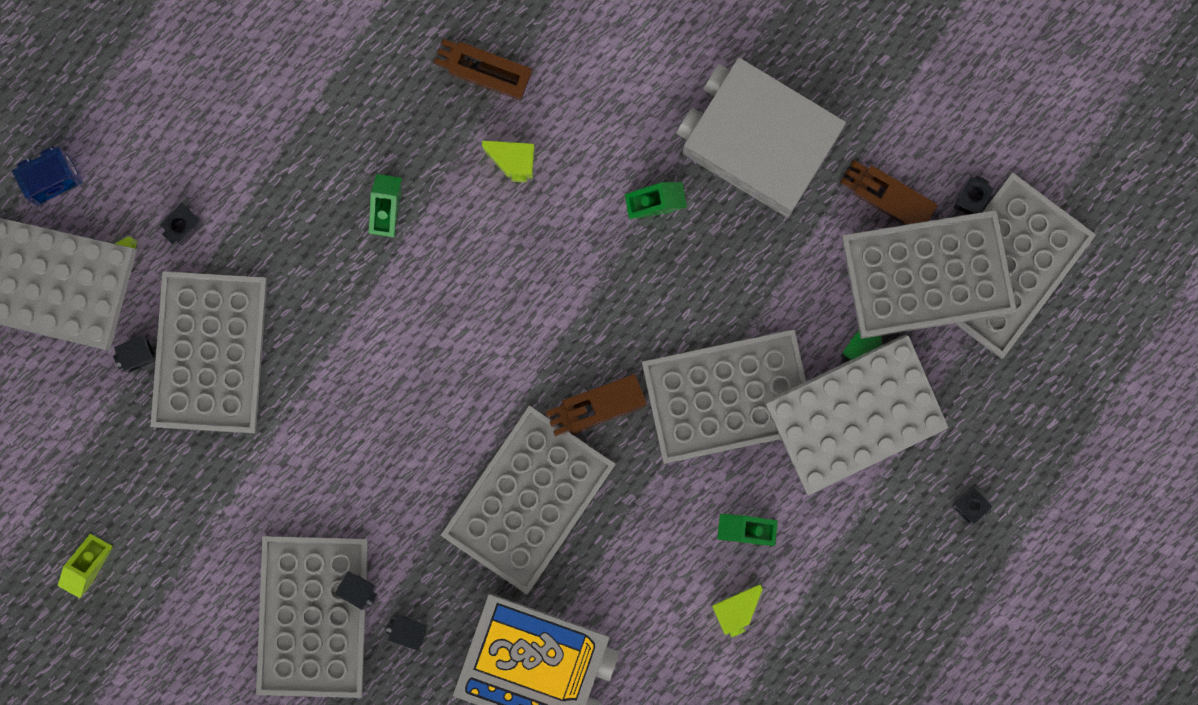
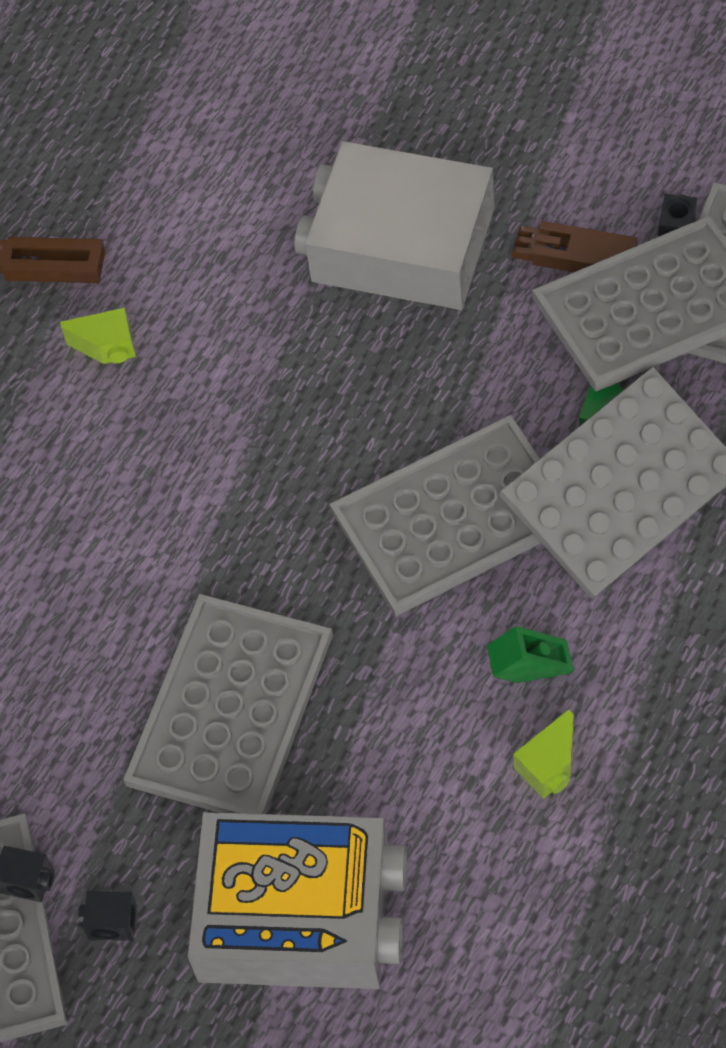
camera: 10 degrees left, 25 degrees down
reddish brown hinge [546,374,647,437] -> none
green slope [625,182,687,220] -> none

